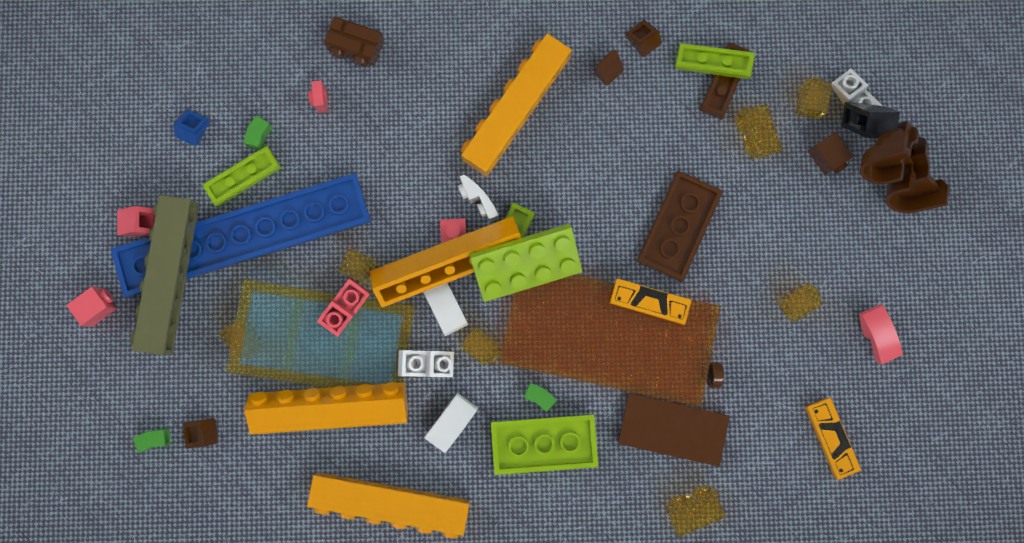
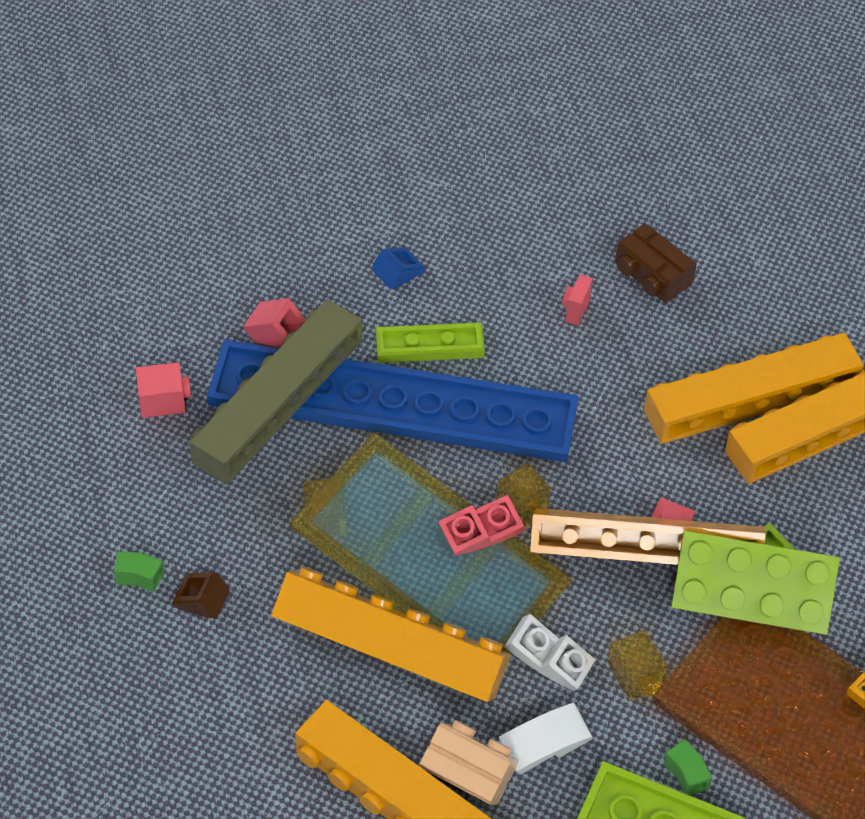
camera: 30 degrees right, 30 degrees down
bright green piece [243,115,273,150] -> none
white slope [423,283,468,336] -> none
white slope [458,175,499,223] -> none
none -> light nougat brick [419,720,518,805]
none -> light orange brick [644,333,864,444]

